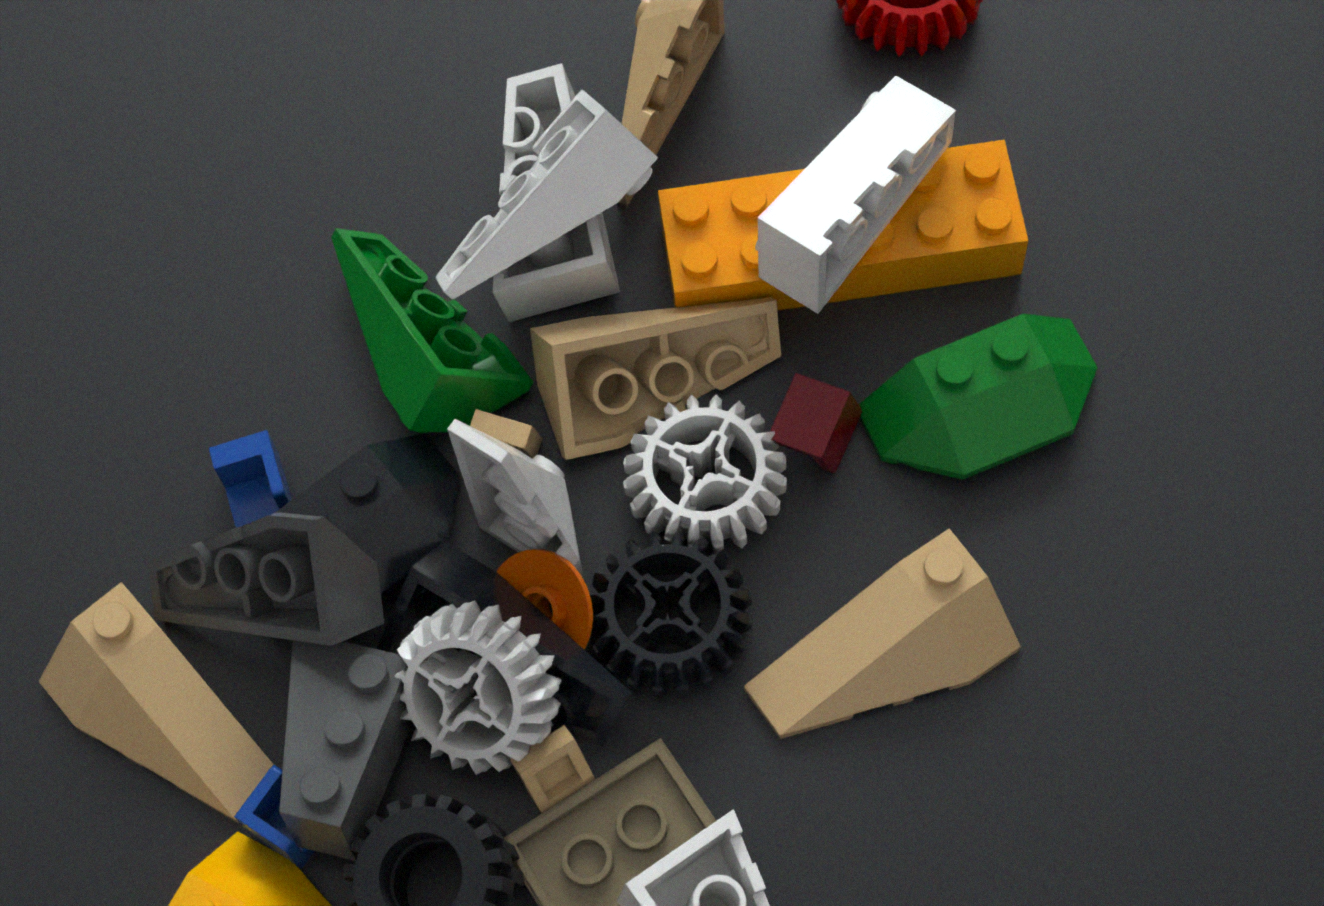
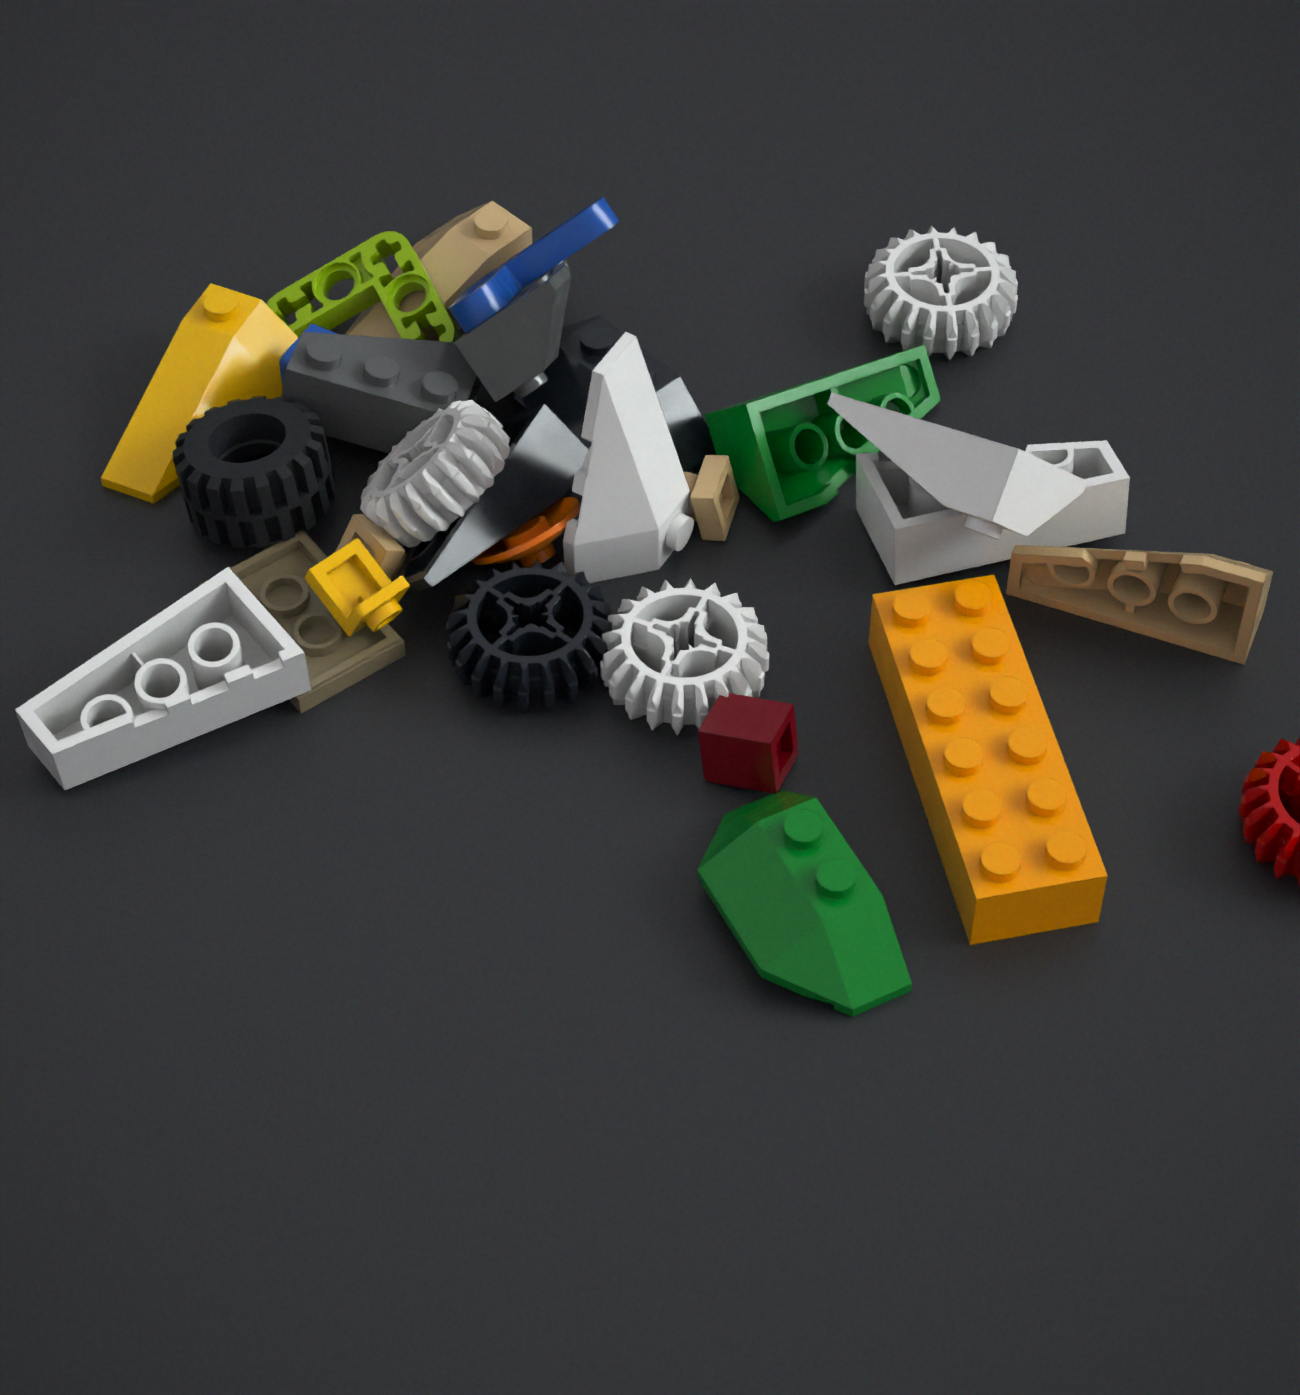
camera: 80 degrees right, 15 degrees down
blue panel [209,430,292,528] -> none
tan wedge [530,297,781,460] -> none
tan wedge [744,528,1021,739] -> none
white wedge [755,76,956,314] -> none
none -> lime beam [267,231,461,342]
none -> yellow bracket [304,538,410,637]
none -> blue beam [448,197,619,333]
none -> white gear [864,225,1018,361]

